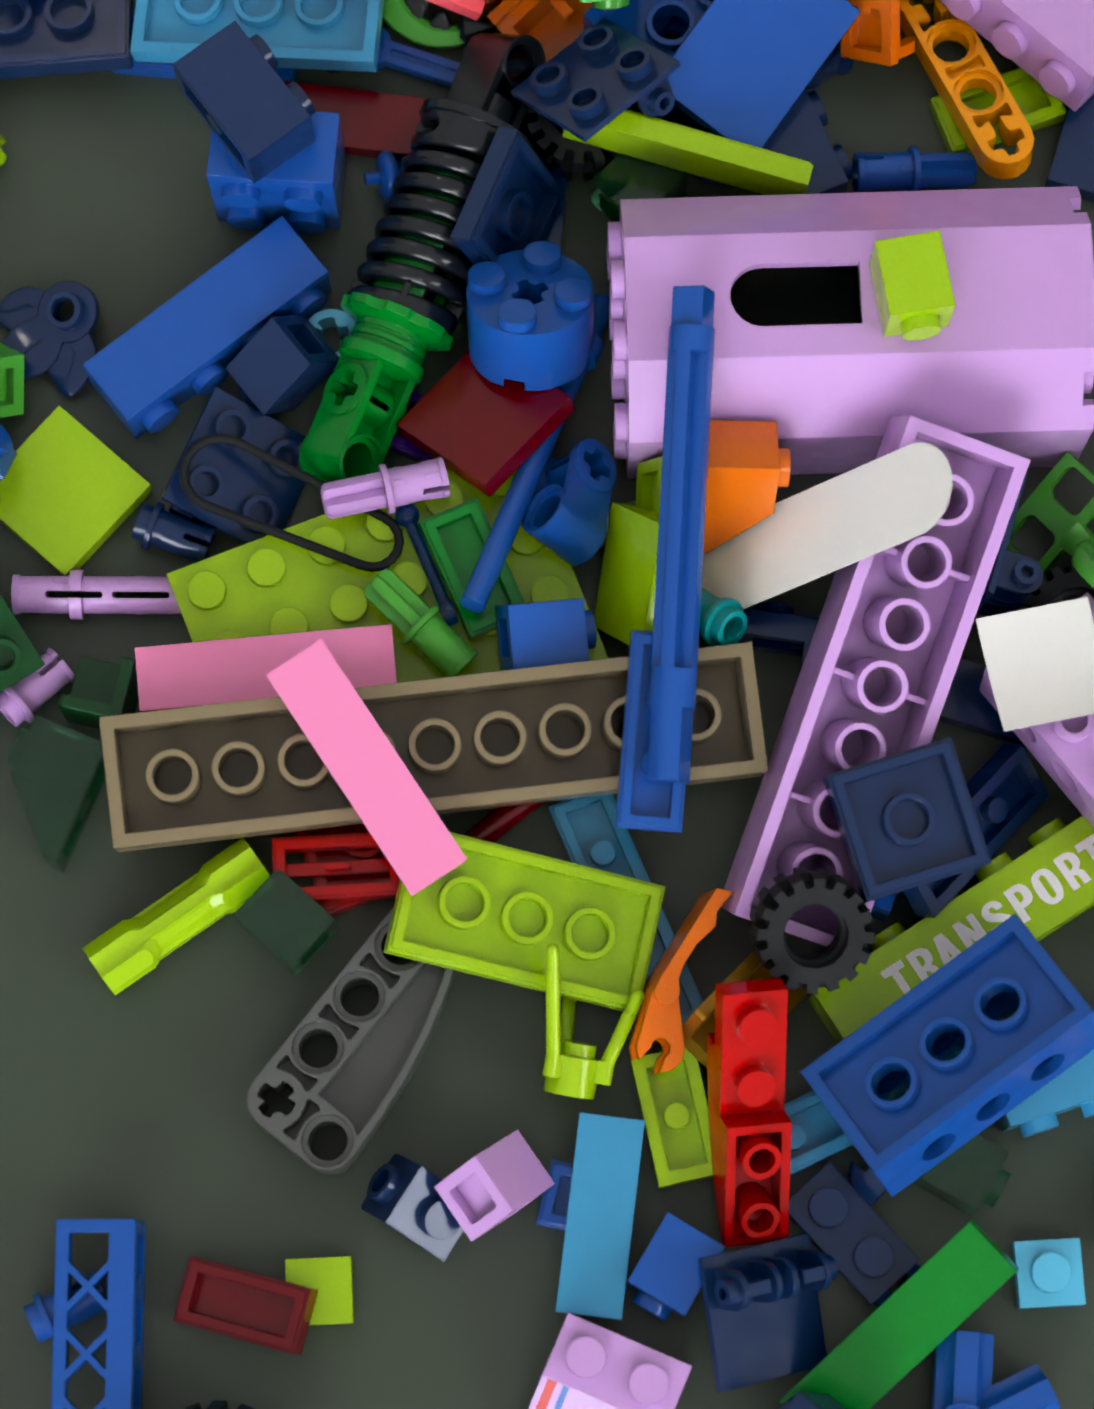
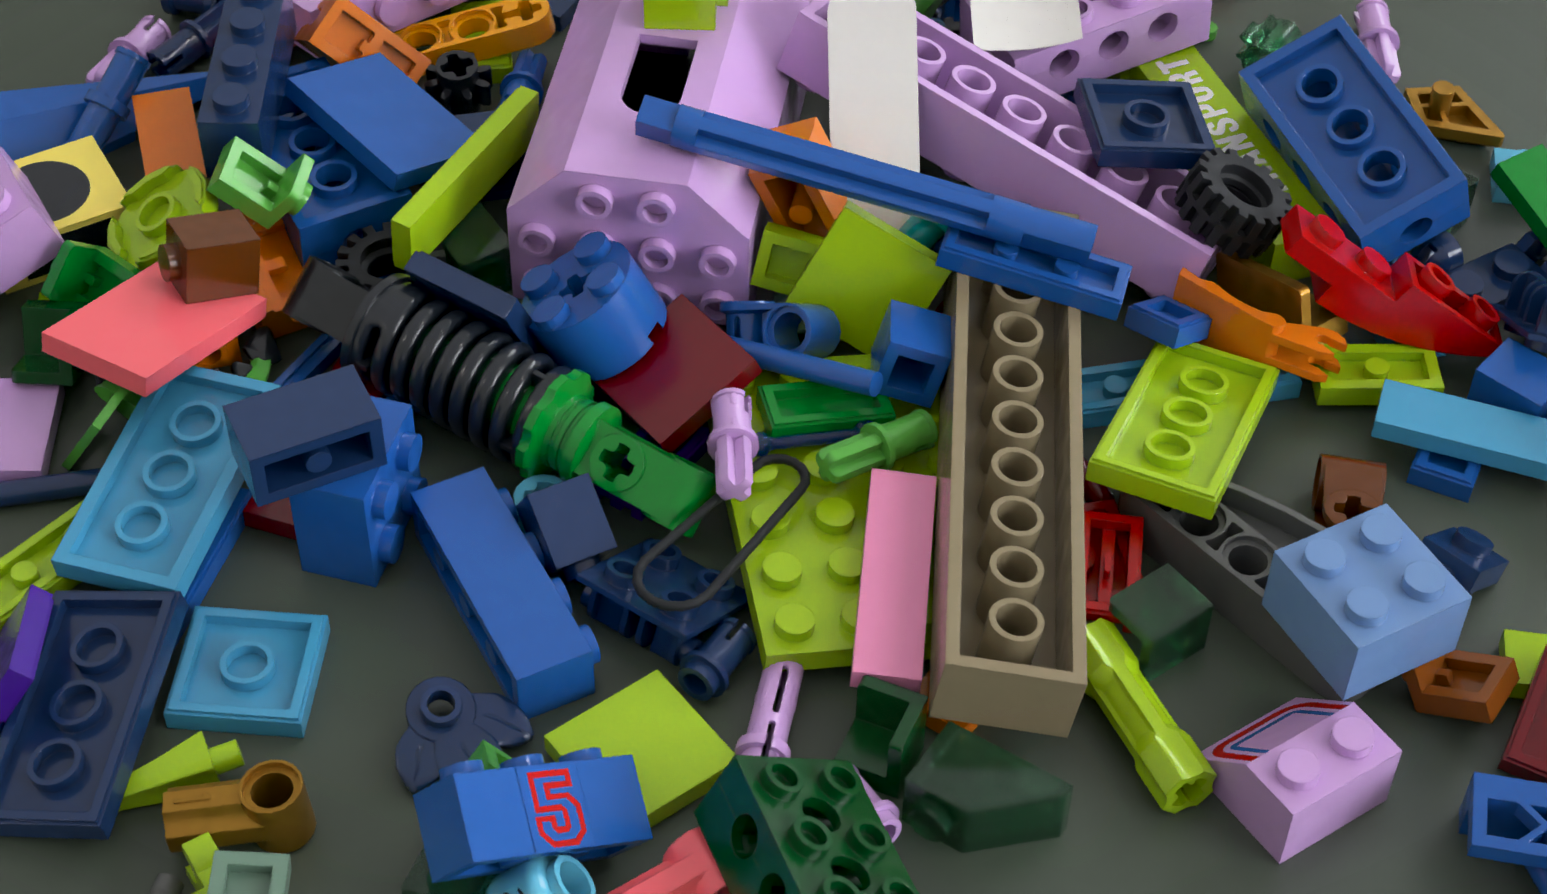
camera: 80 degrees left, 30 degrees down
bright pink tile [266,639,467,896] -> none
lavender brick [434,1129,555,1242] -> none
dark blue hinge [510,18,681,142] -> none
lime plant [542,943,645,1099] -> none
none -> dark azure tile [163,606,331,738]
none -> black gear [424,50,493,115]
none -> blue tile [1123,295,1212,349]
none -> lavender slope [1201,697,1402,864]
none -> medium blue brick [1262,503,1472,701]
none -> reddish brown piece [1311,453,1387,528]
none -> dark orange bracket [1401,650,1520,724]

